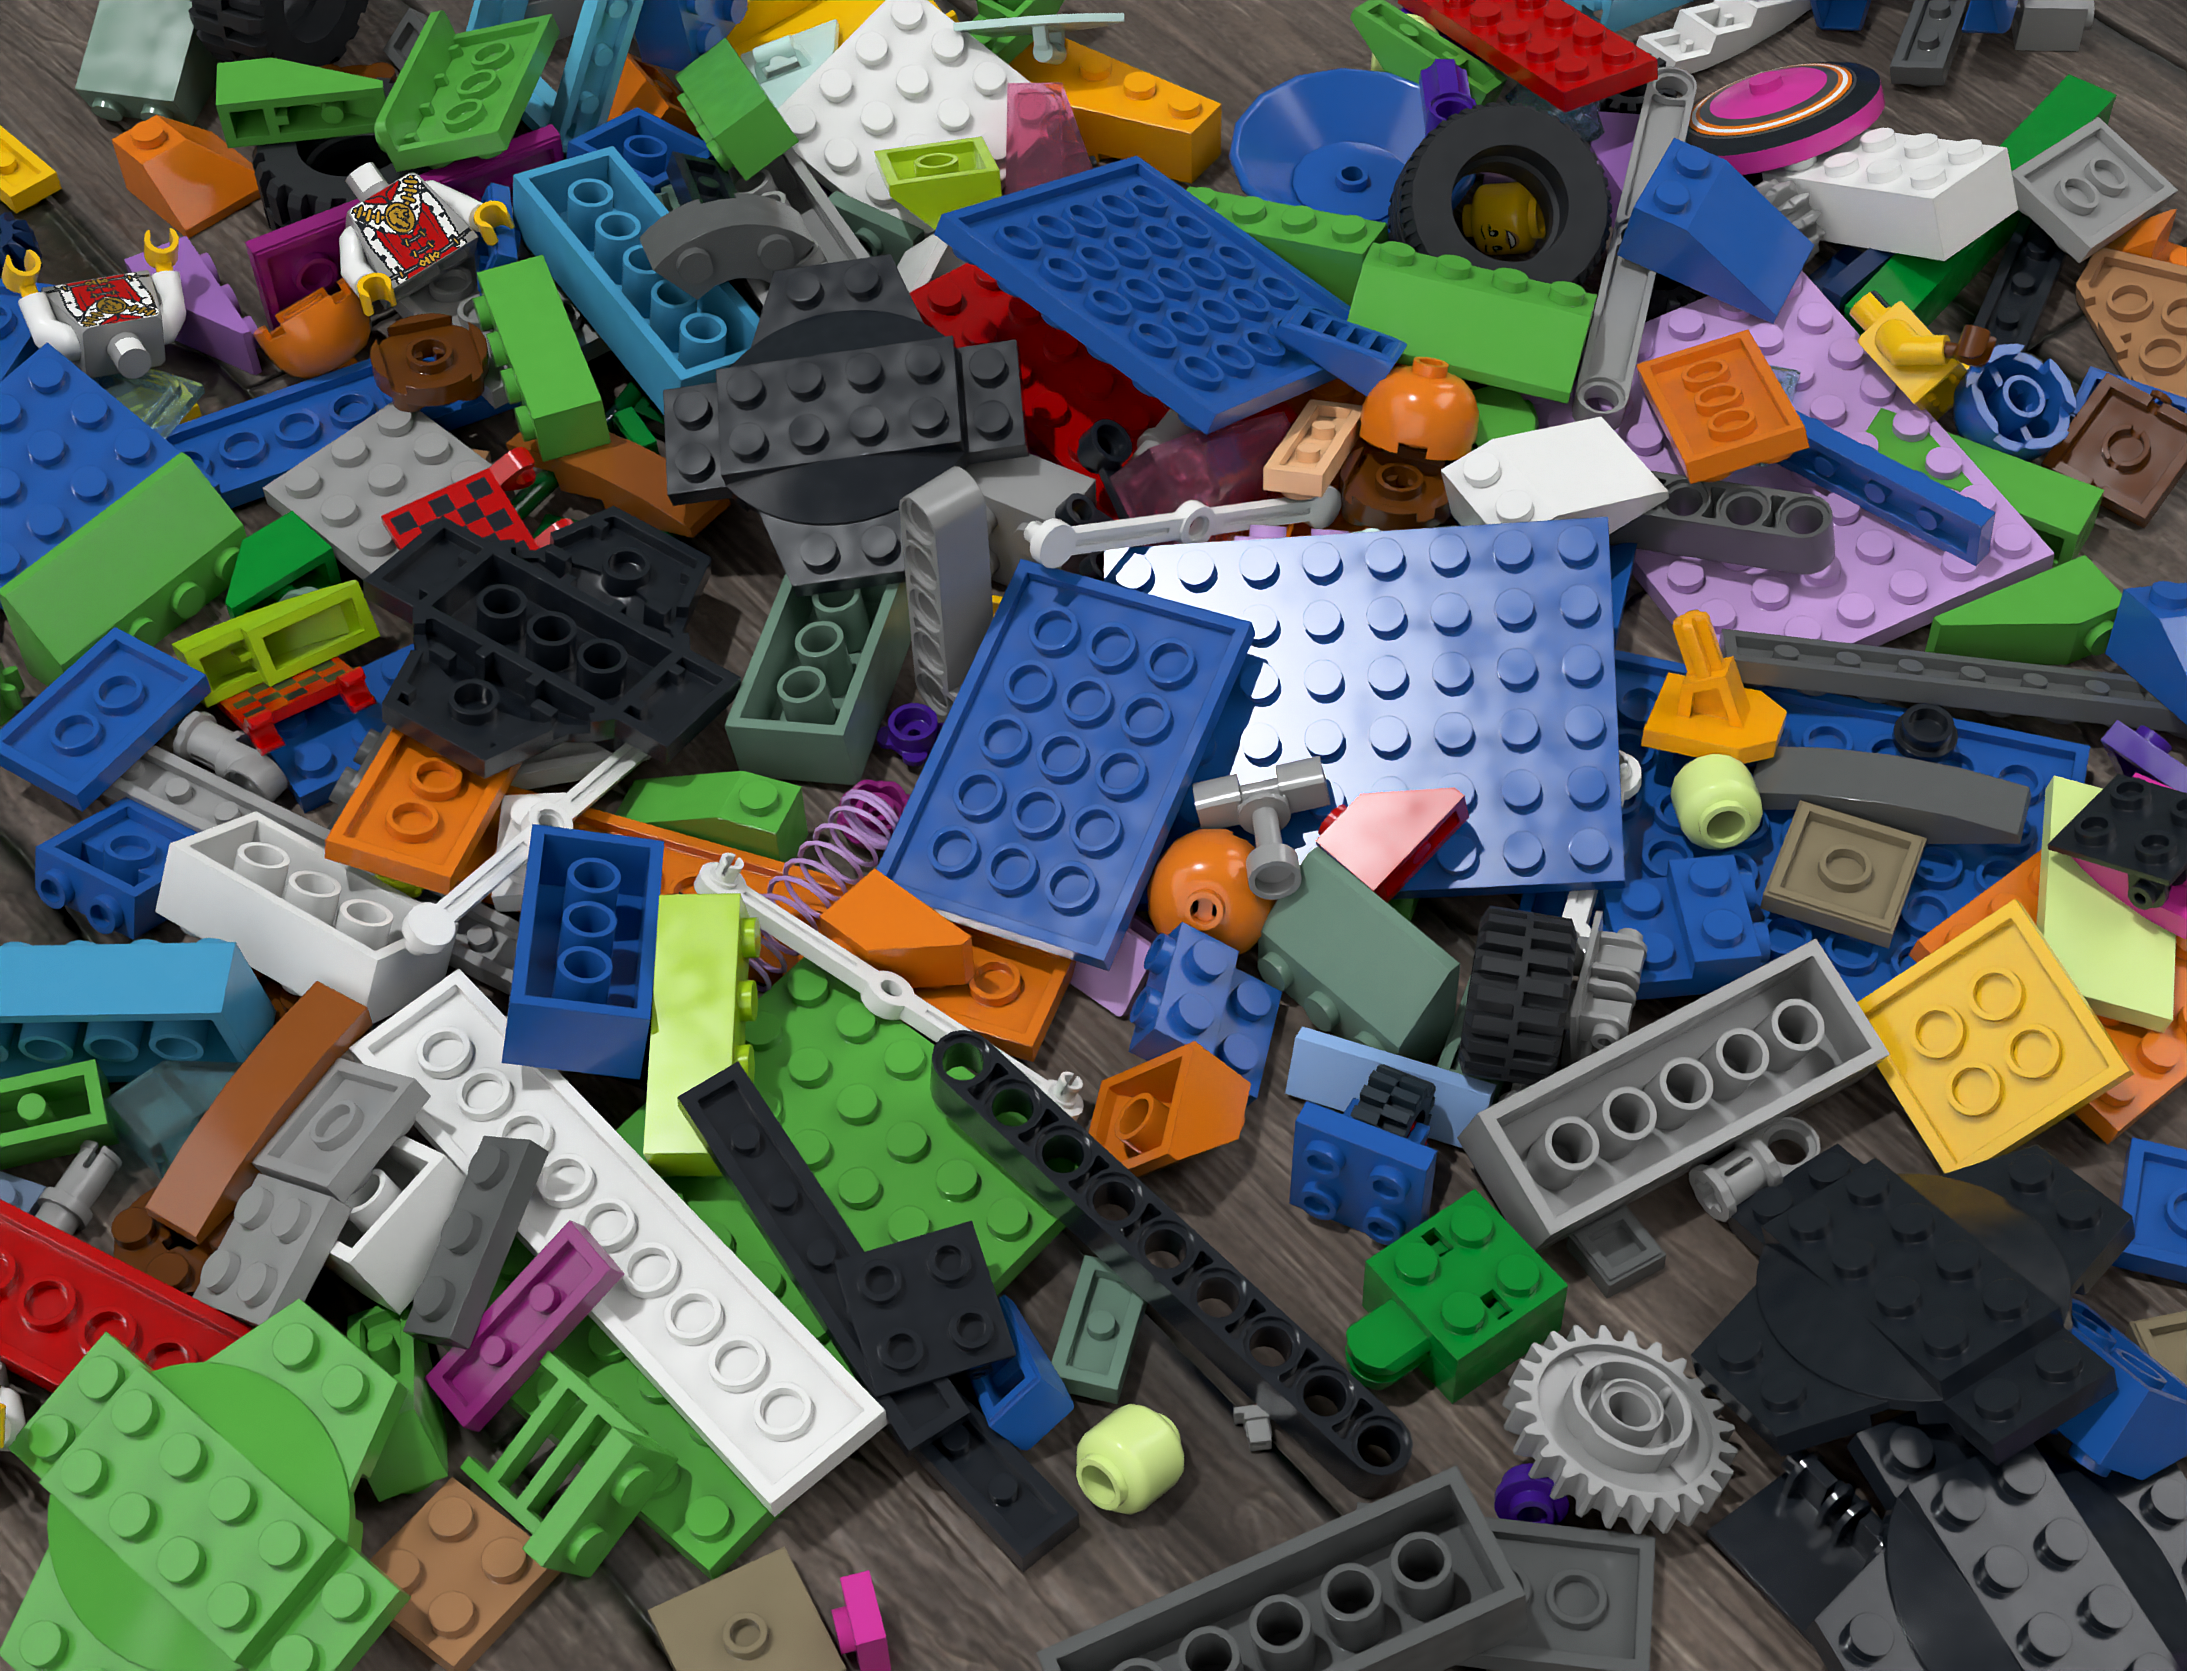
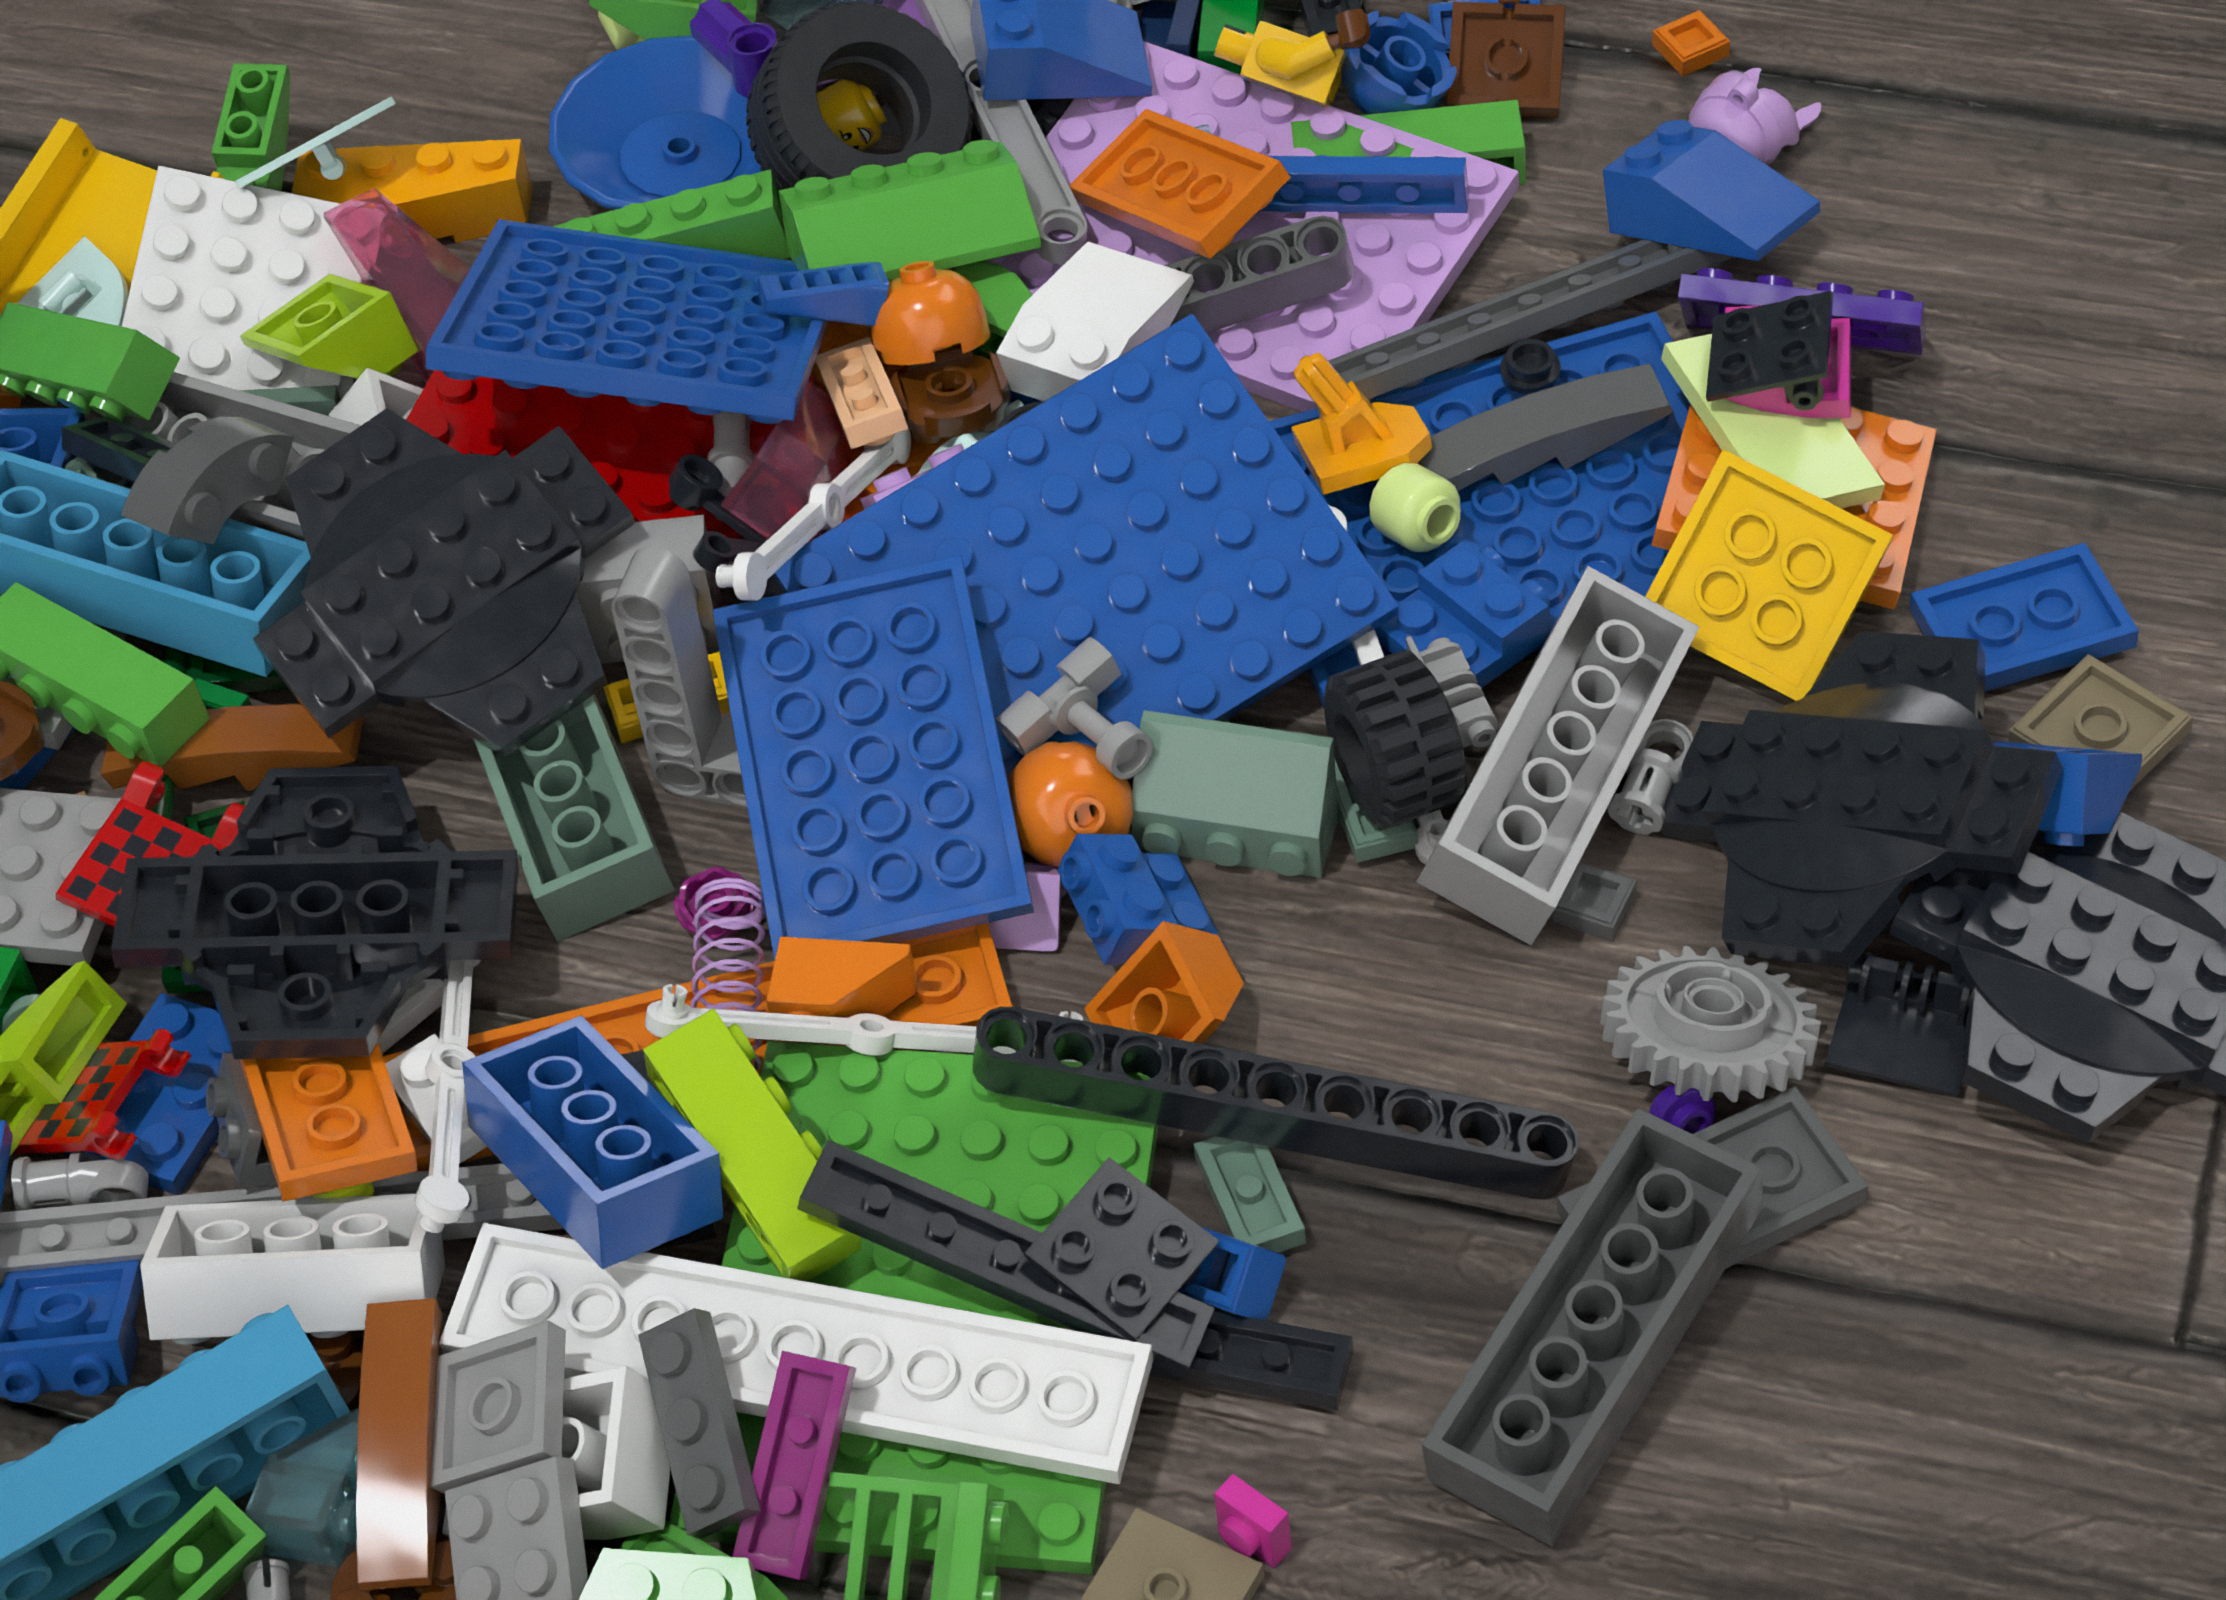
camera: 30 degrees left, 0 degrees up
bright green slope [615,771,808,863] -> none
dark purple plate [877,703,944,766] -> none
yellowish green head [1076,1404,1184,1515] -> none
light grey piece [1233,1404,1273,1452] -> none
light blue tile [1285,1026,1496,1148] -> none
blue plate [1289,1064,1437,1245] -> none
slope [1315,787,1469,903] -> none
green brick [1345,1189,1568,1405] -> none
dark tan plate [1760,800,1927,948] -> none
bright green slope [1925,555,2122,665] -> none

